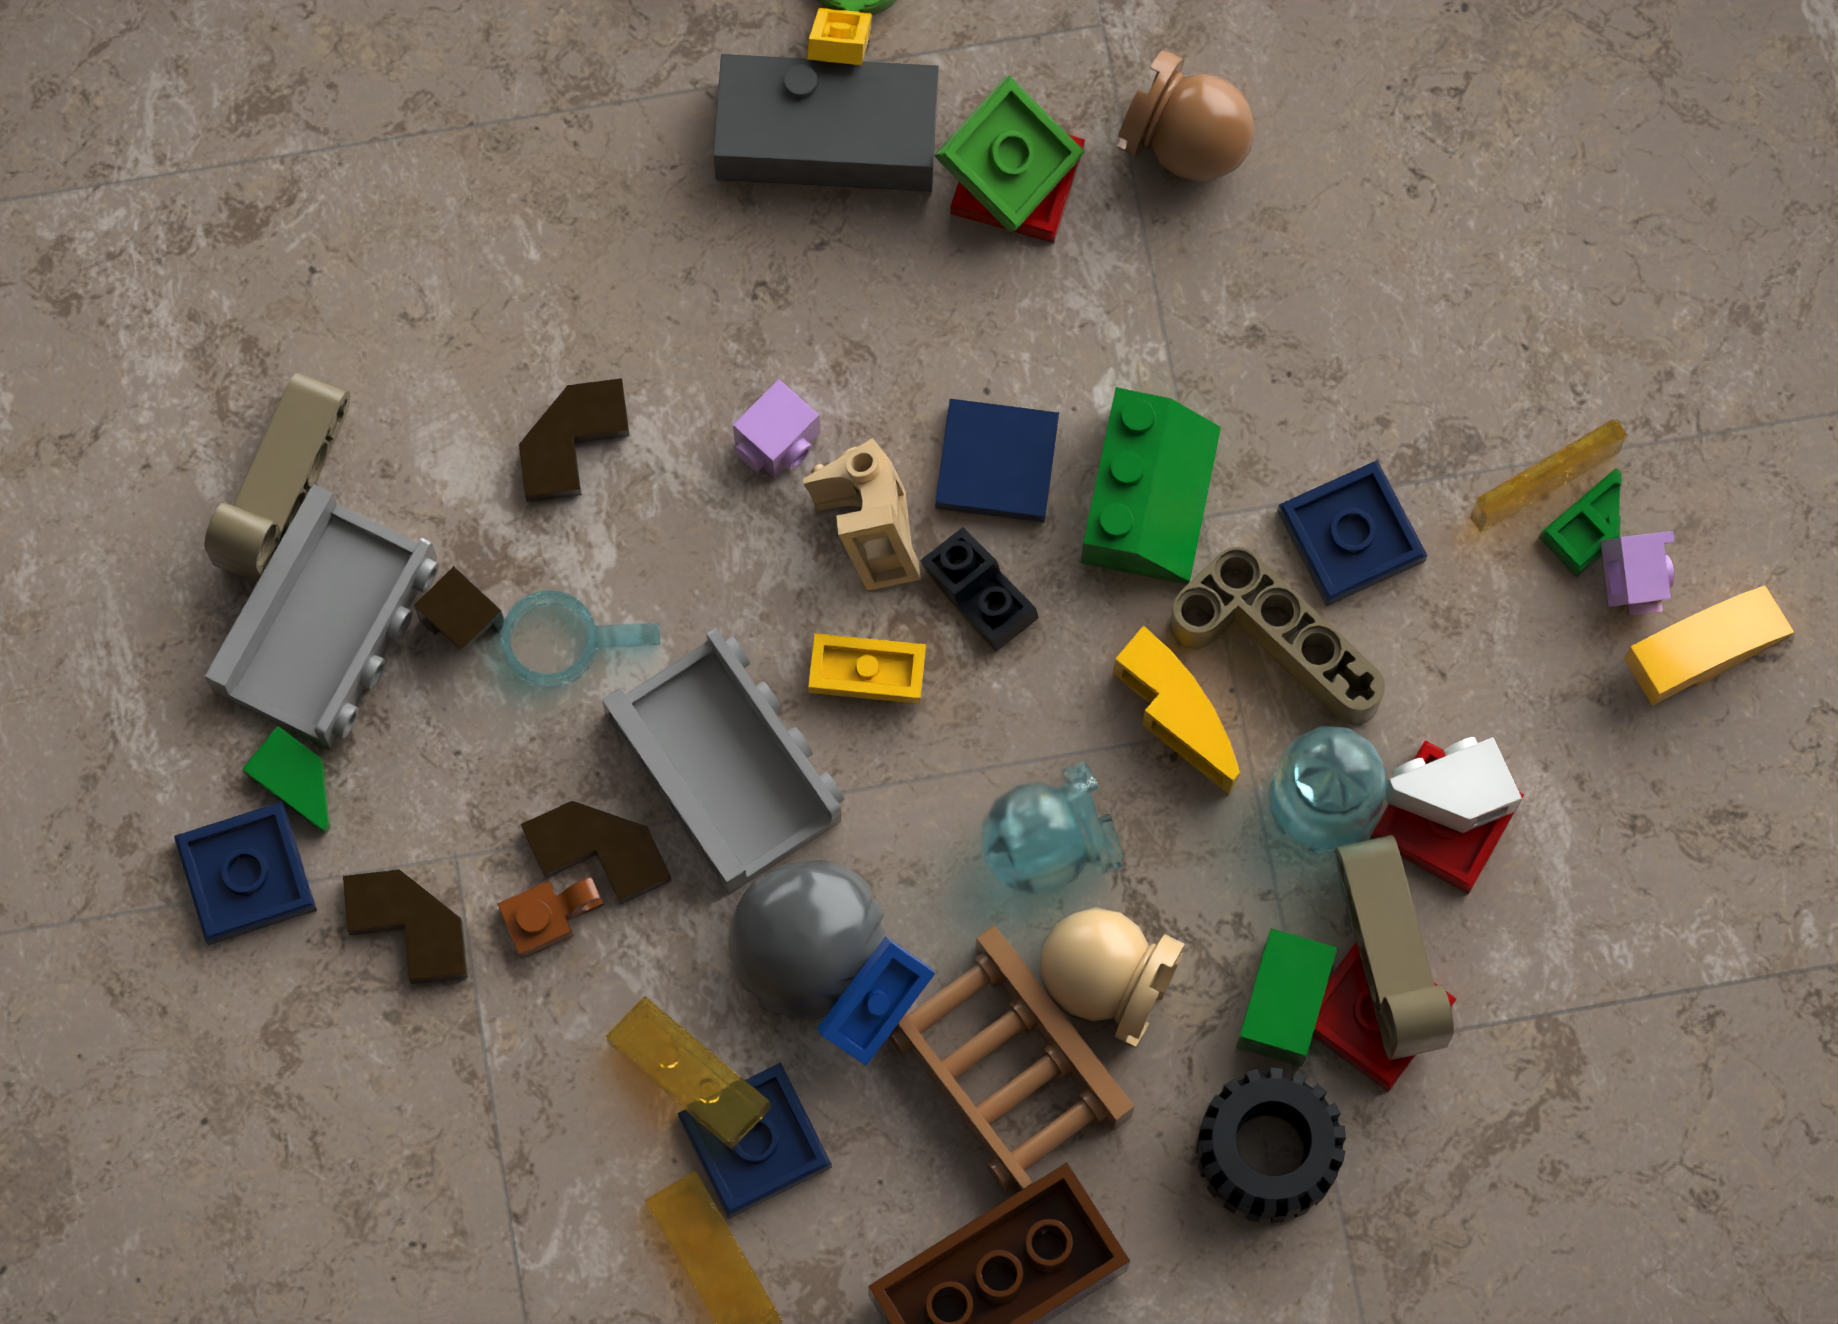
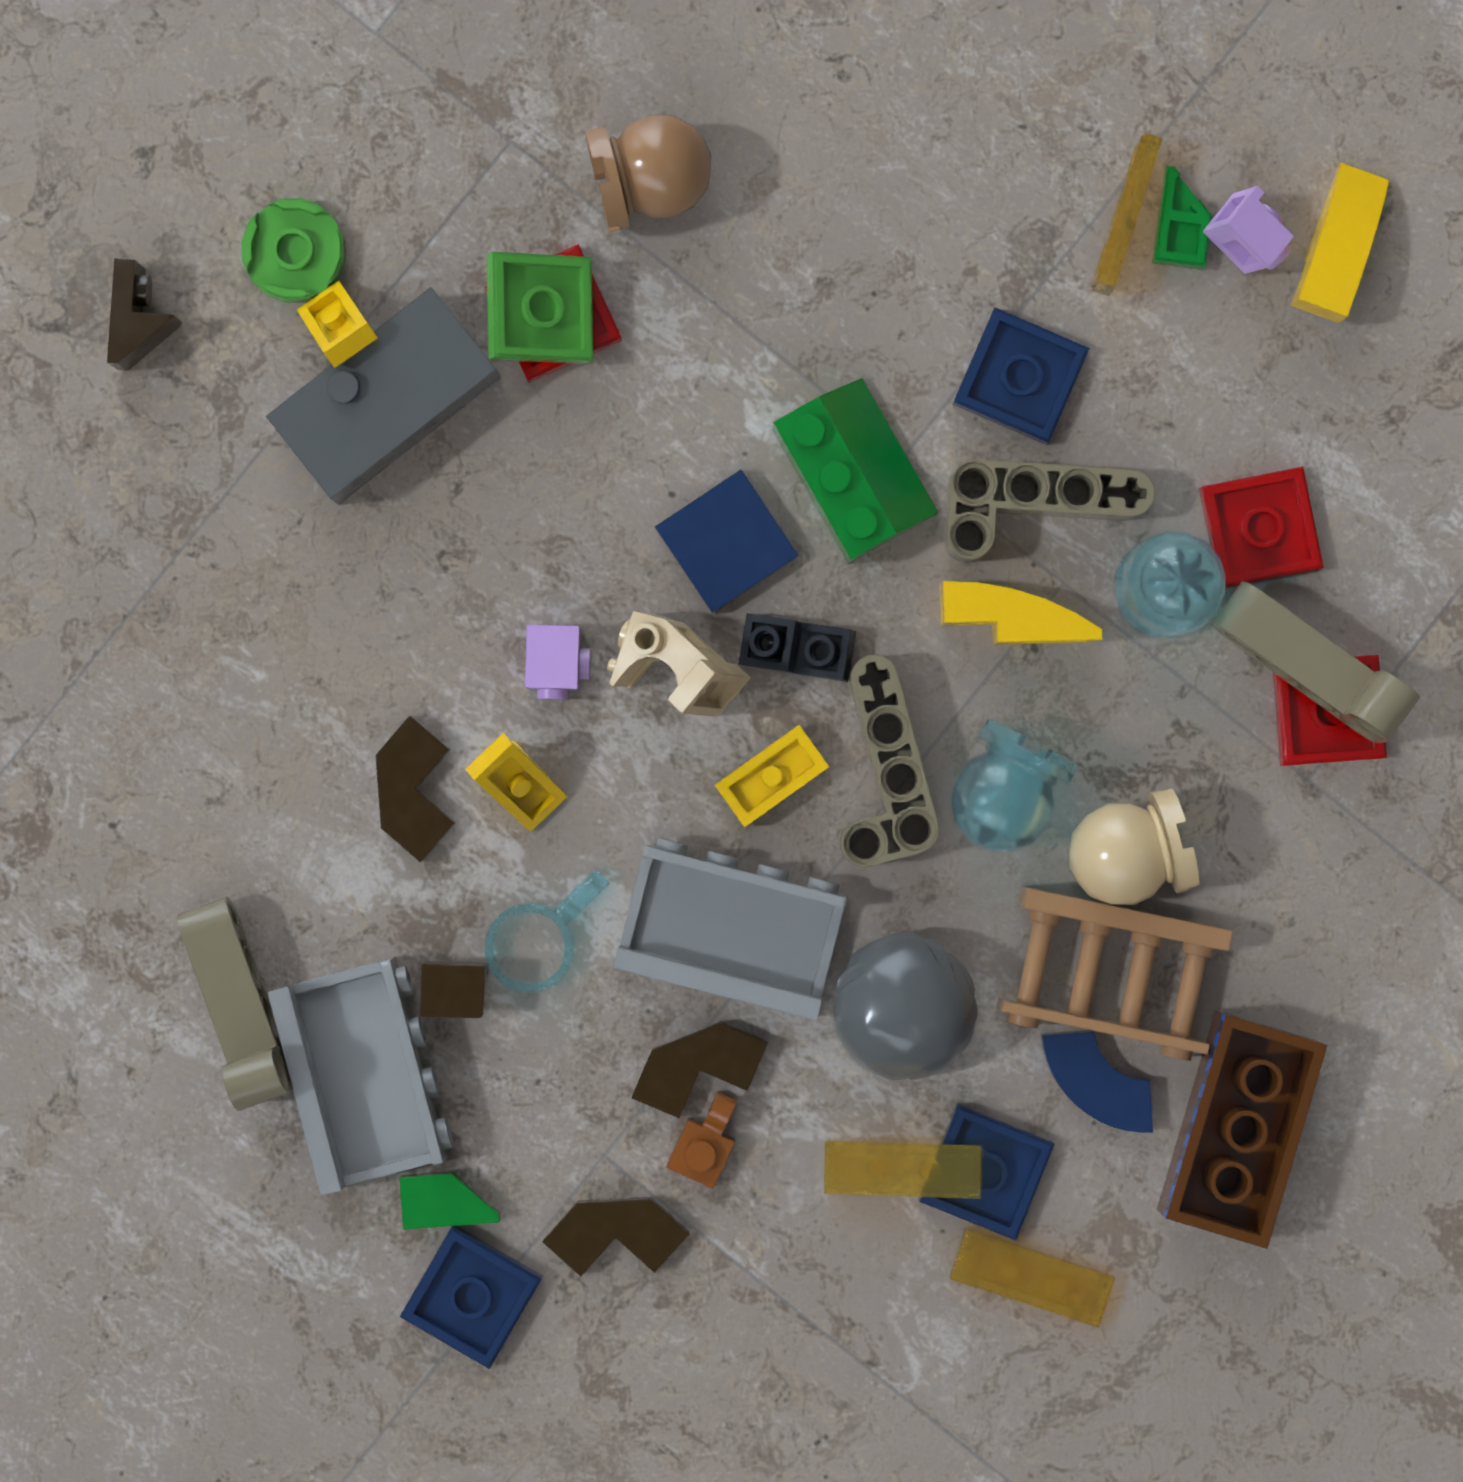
camera: 40 degrees left, 15 degrees up
blue plate [816,936,935,1066] -> none
black tyre [1196,1068,1346,1223] -> none
green panel [1236,928,1337,1066] -> none
white slope [1383,737,1522,833] -> none
none -> yellow slope [465,733,568,832]
none -> dark tan beam [840,654,939,867]
none -> dark blue tile [1040,1030,1153,1133]

